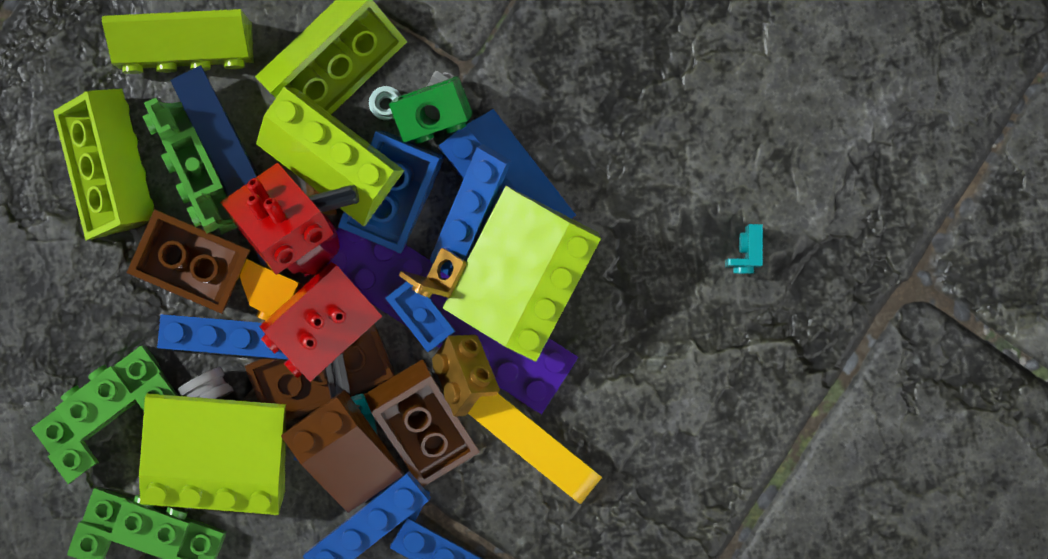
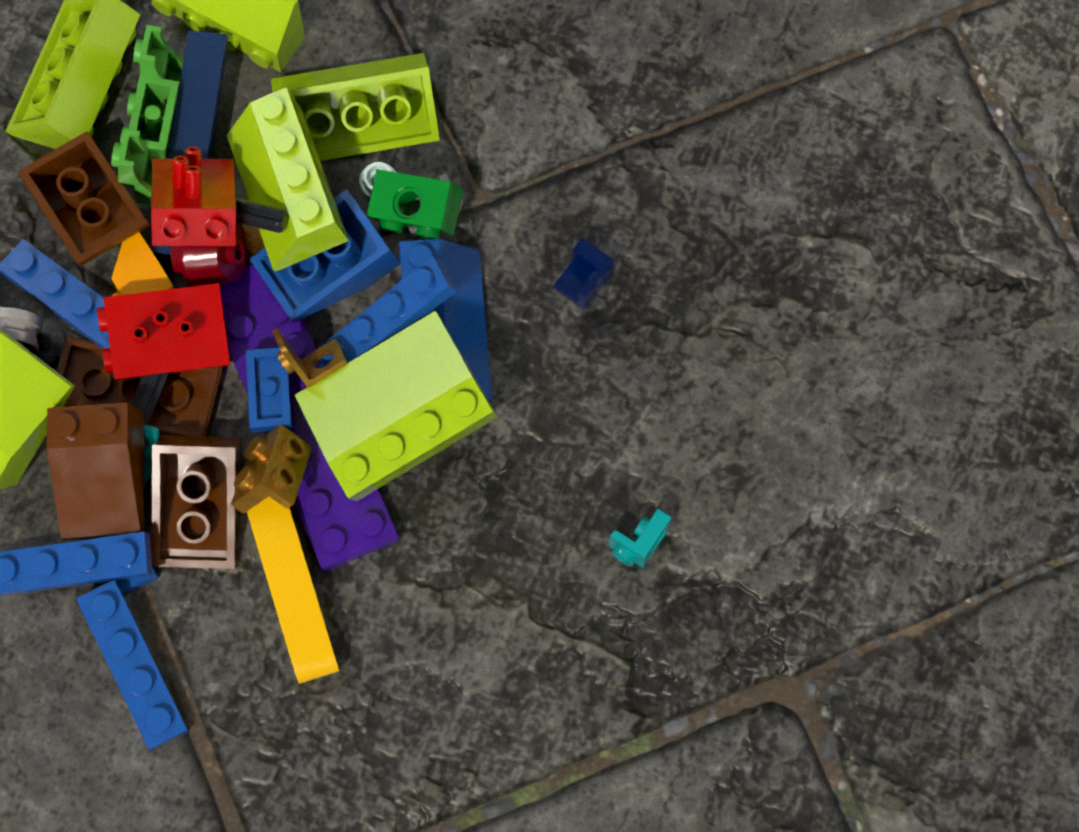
camera: 30 degrees right, 15 degrees down
none -> clear blue panel [554,238,614,310]

